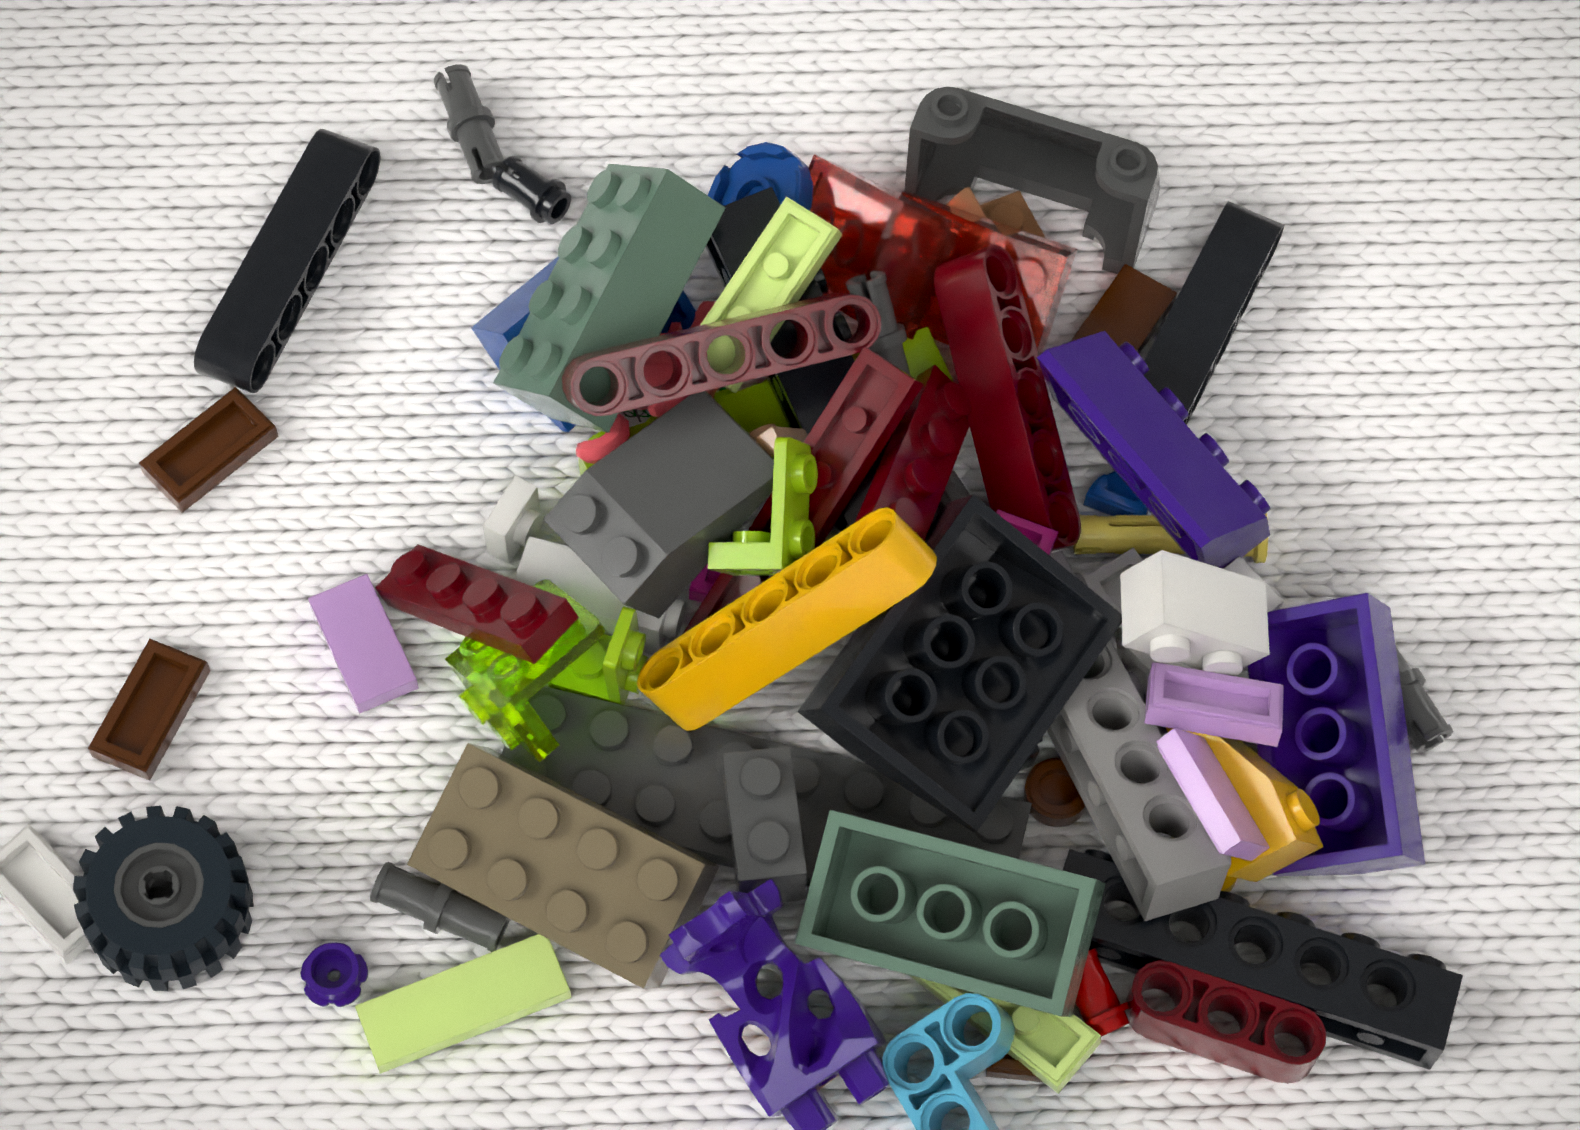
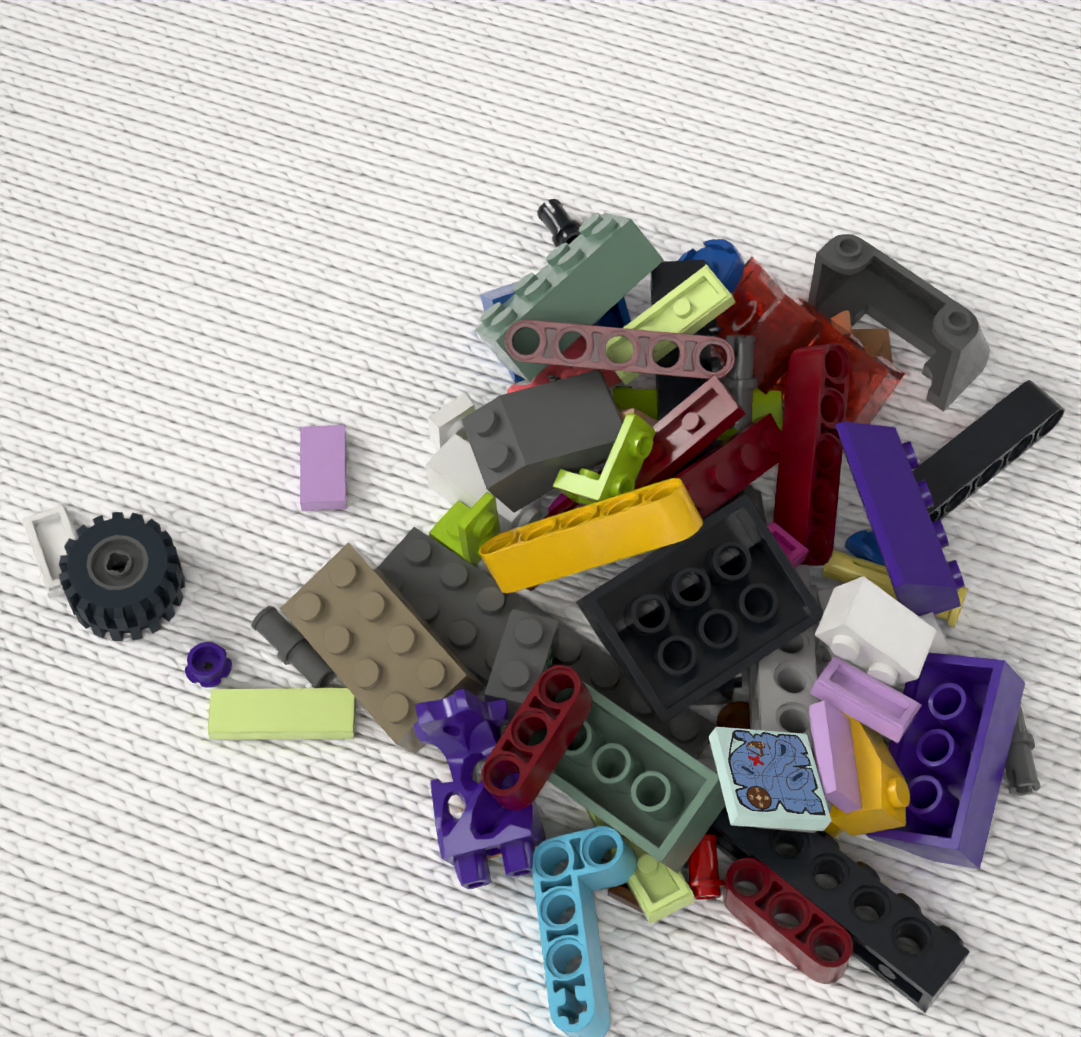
camera: 25 degrees right, 5 degrees down
reddish brown tile [88,639,211,781] -> none
reddish brown tile [139,387,279,513] -> none
black beam [194,128,381,393] -> none
dark red plate [375,544,579,664] -> none
dark grey pin [433,64,509,184] -> none
clear neon green bracket [445,579,605,762] -> none
reddish brown tile [1070,264,1178,354] -> none
none -> dark red beam [481,665,592,811]
none -> tile [709,727,832,831]

